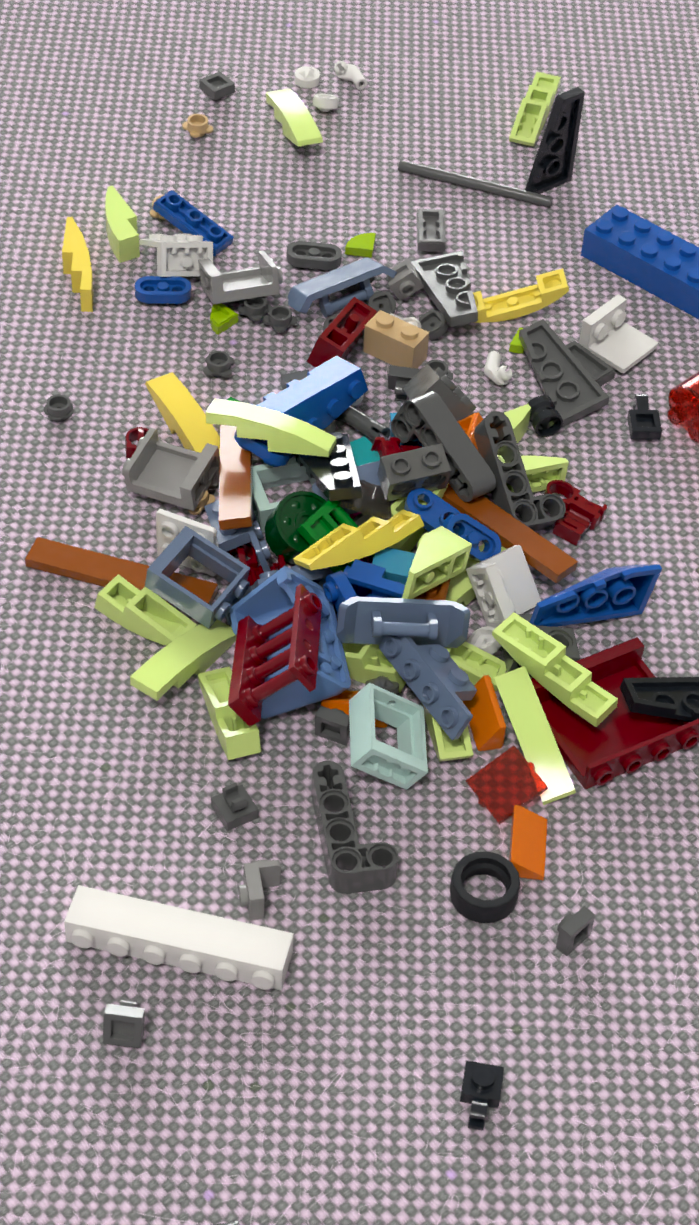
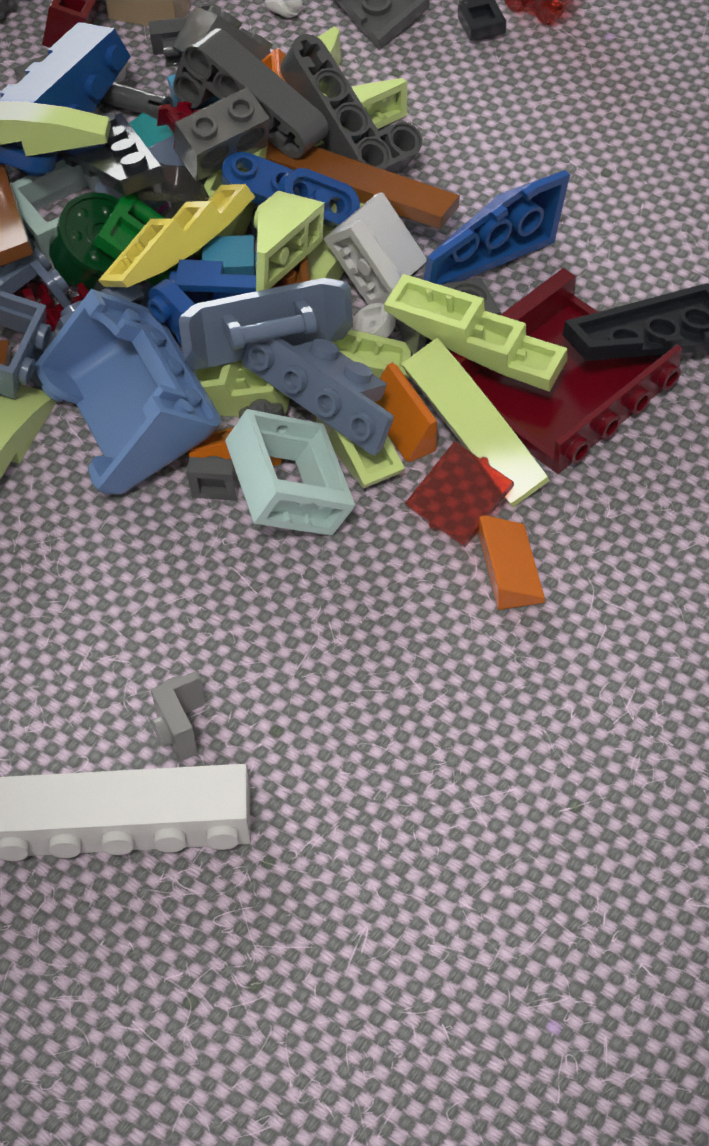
camera: 10 degrees left, 5 degrees up
dark grey tile [103,998,145,1048] -> none
yellowish green slope [197,666,261,760] -> none
dark grey tile [211,783,259,831] -> none
dark red fence [228,584,322,727] -> none
dark grey beam [311,761,398,894] -> none
black tyre [450,851,520,923] -> none
black plate [460,1060,504,1131] -> none
black wheel [527,395,563,437] -> none
dark red piece [544,480,607,546] -> none
dark grey plate [556,906,595,956] -> none

